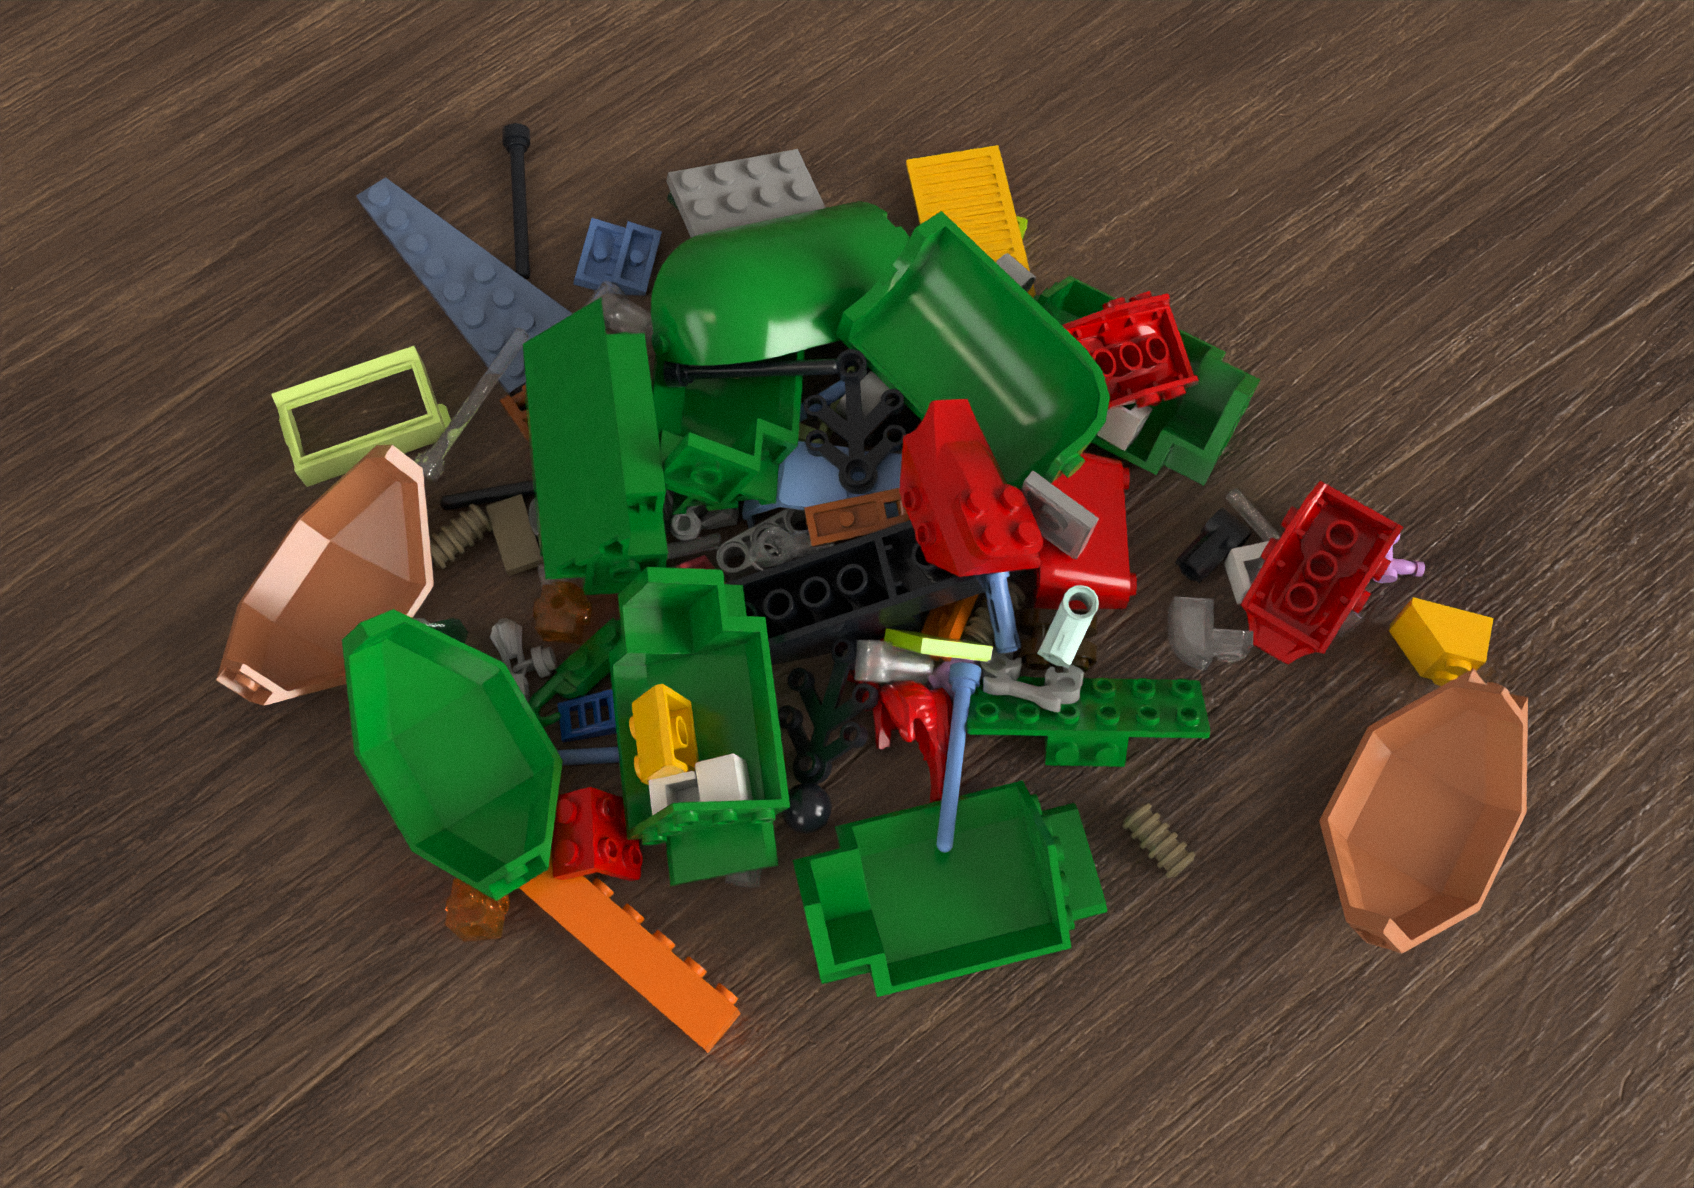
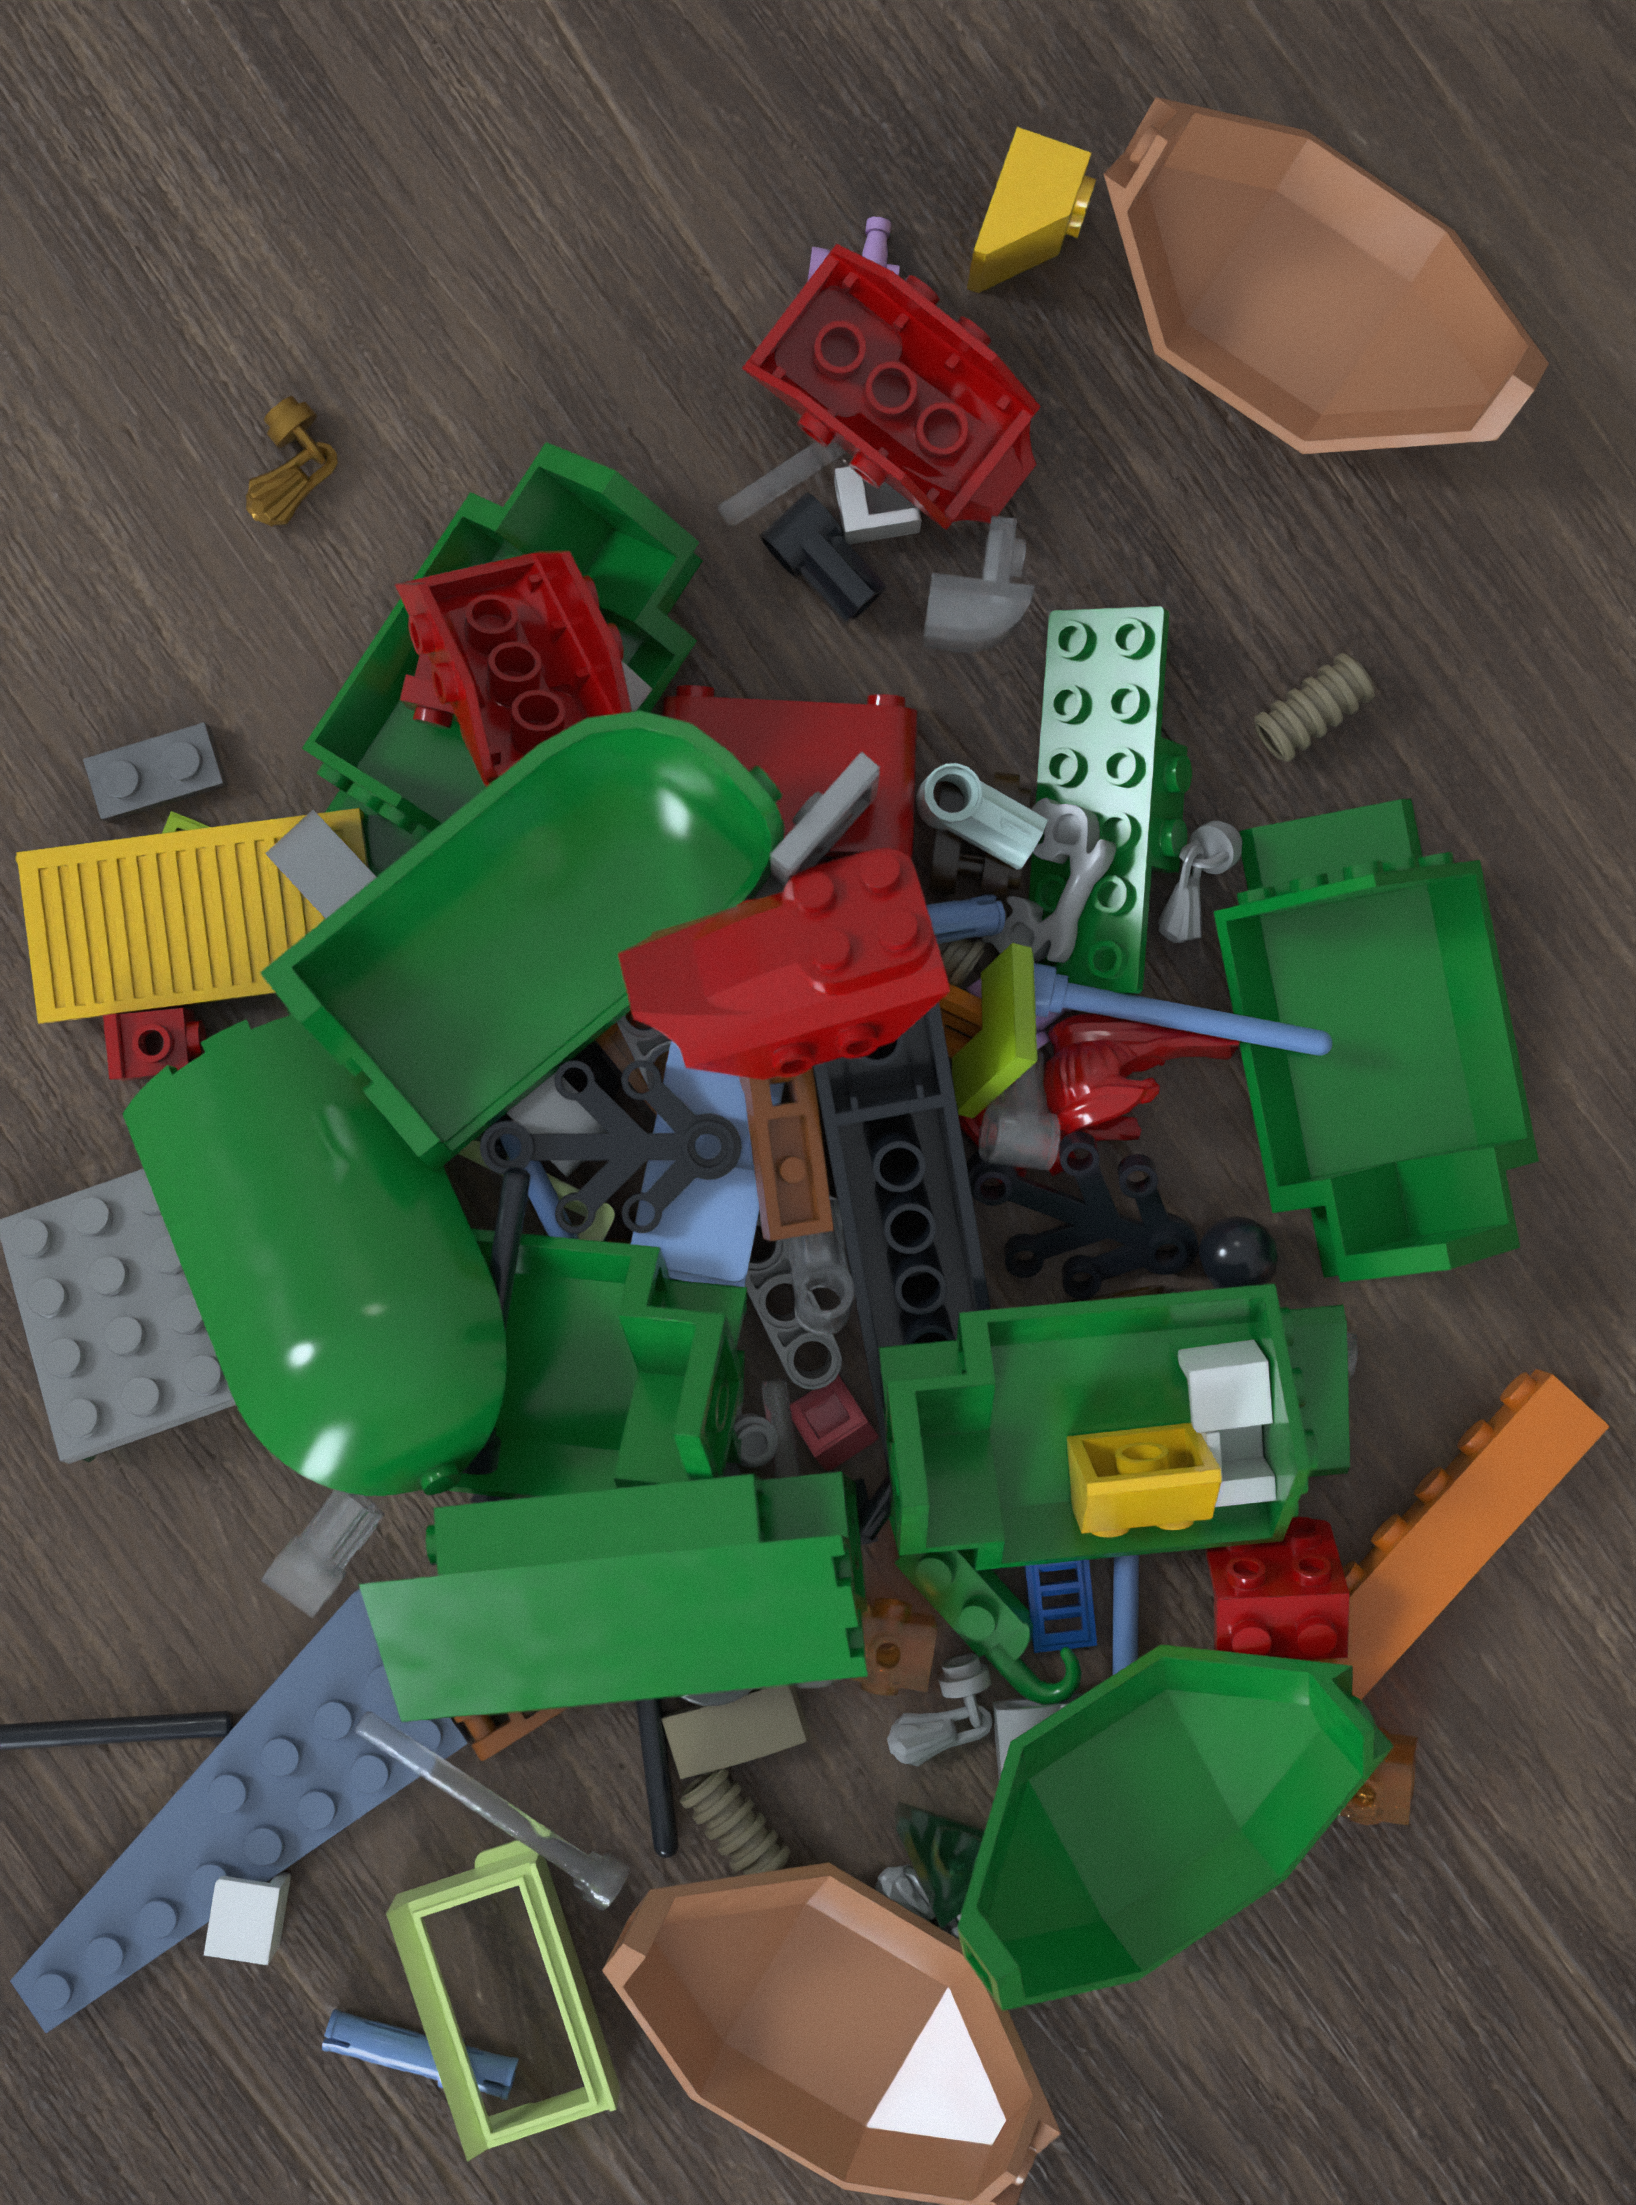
camera: 90 degrees left, 20 degrees up
medium blue slope [573,218,662,295] -> none
none -> flat silver plate [83,722,228,822]
none -> red brick [103,1008,207,1080]
none -> white panel [204,1872,291,1965]
none -> pearl gold piece [245,396,338,527]
none -> medium blue pin [322,2009,519,2100]
none -> light grey piece [1158,821,1242,943]

